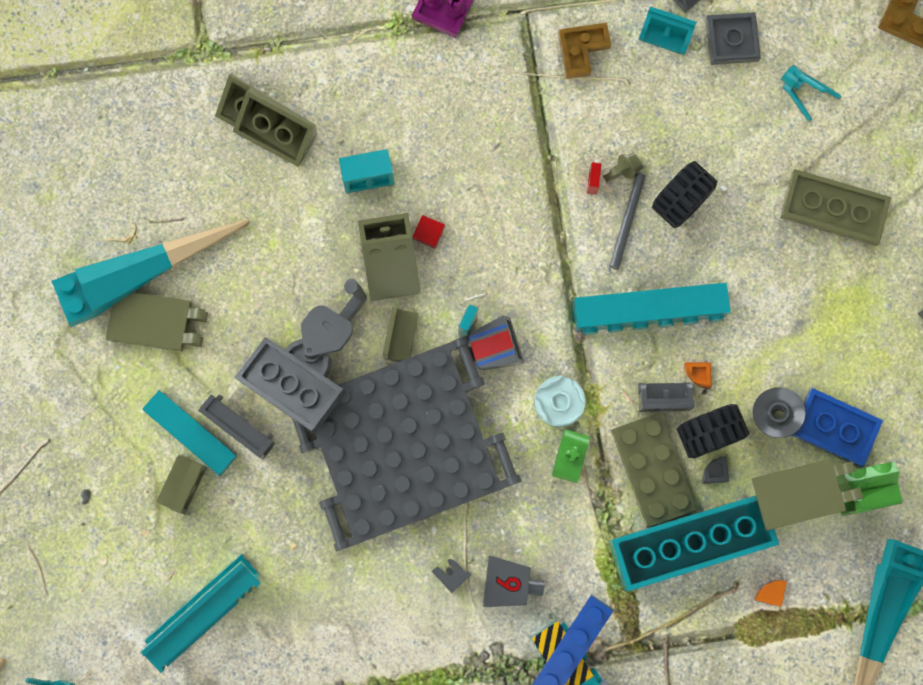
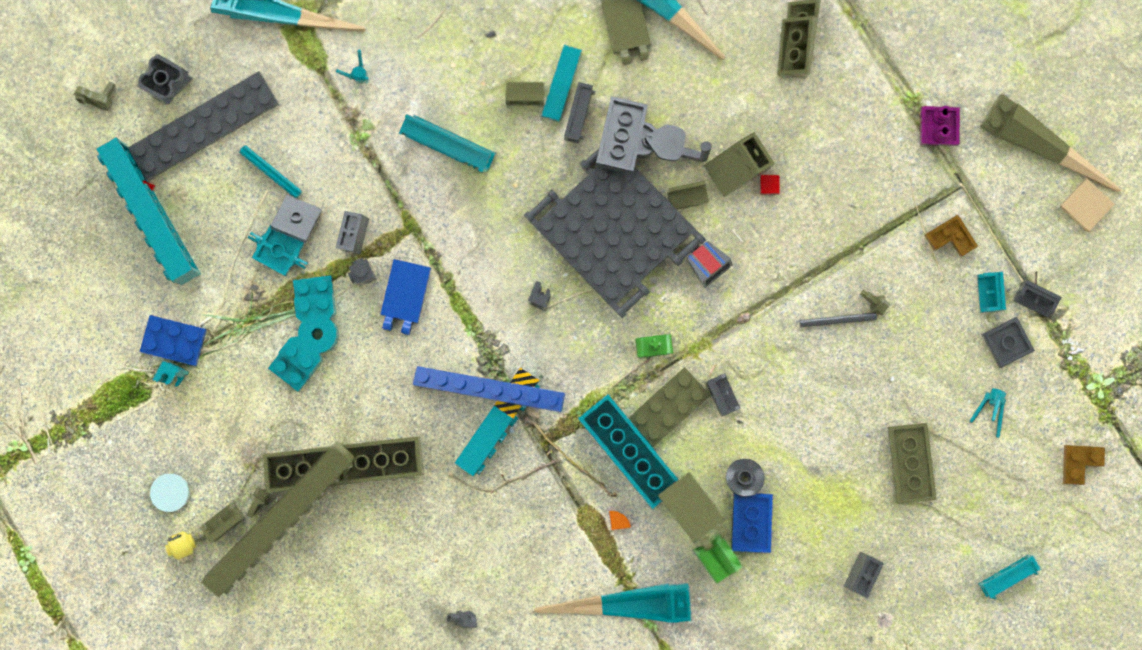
camera: 70 degrees right, 5 degrees up
teal hinge [339,149,395,194] -> none
teal tile [458,304,478,337] -> none
dark grey torso [483,556,545,607] -> none
light aqua tile [534,376,586,428] -> none
teal brick [572,282,731,335] -> none
red tile [587,162,602,194] -> none
black tyre [652,161,718,228] -> none
black tyre [676,404,750,459] -> none
orange tile [684,362,712,389] -> none
dark grey tile [702,456,729,484] -> none

